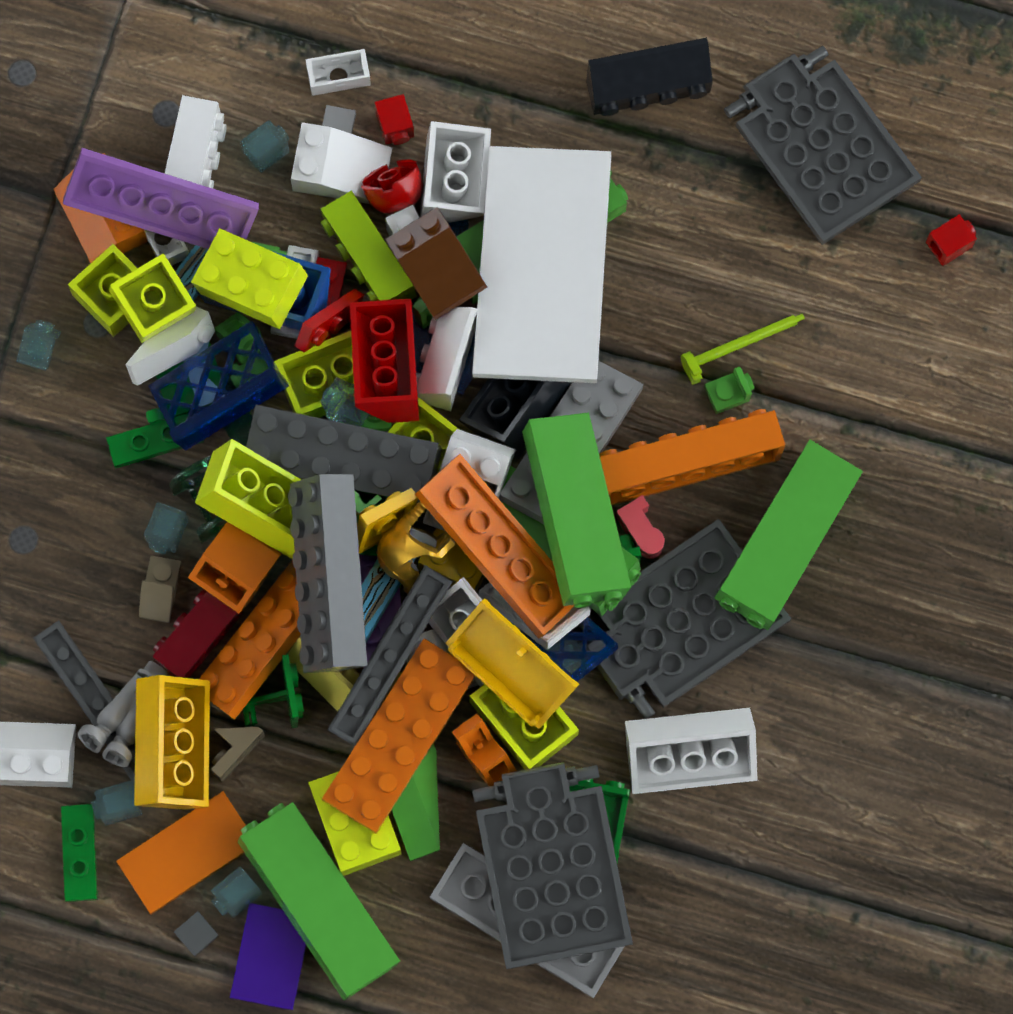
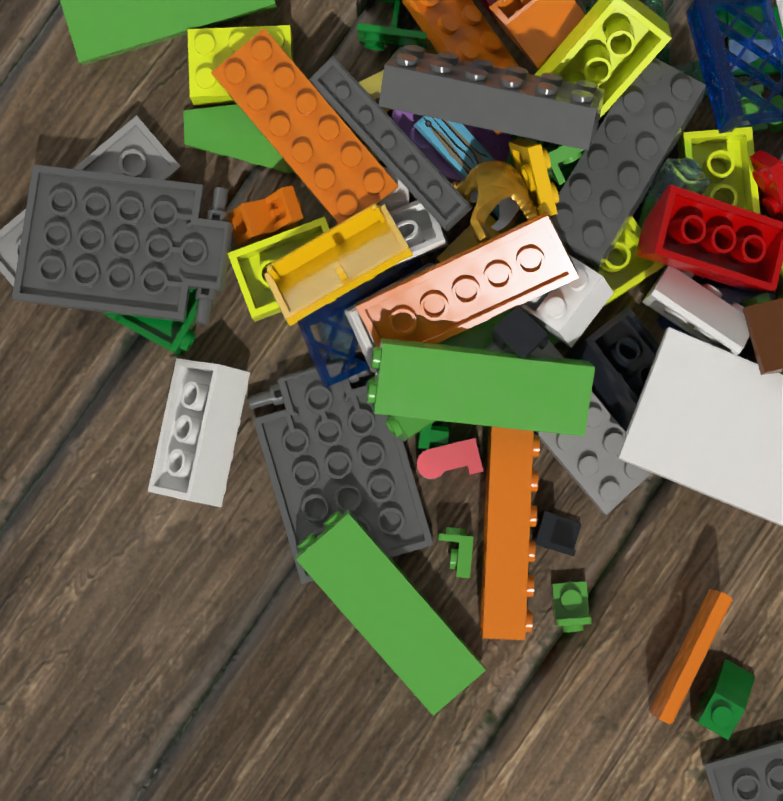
camera: 110 degrees right, 10 degrees up
lime piece [680,314,805,385] -> none
none -> bright green bracket [438,527,474,578]
none -> black panel [492,306,548,359]
none -> black panel [533,511,581,556]
none -> orange tile [649,589,733,725]
none -> green slope [691,658,756,740]

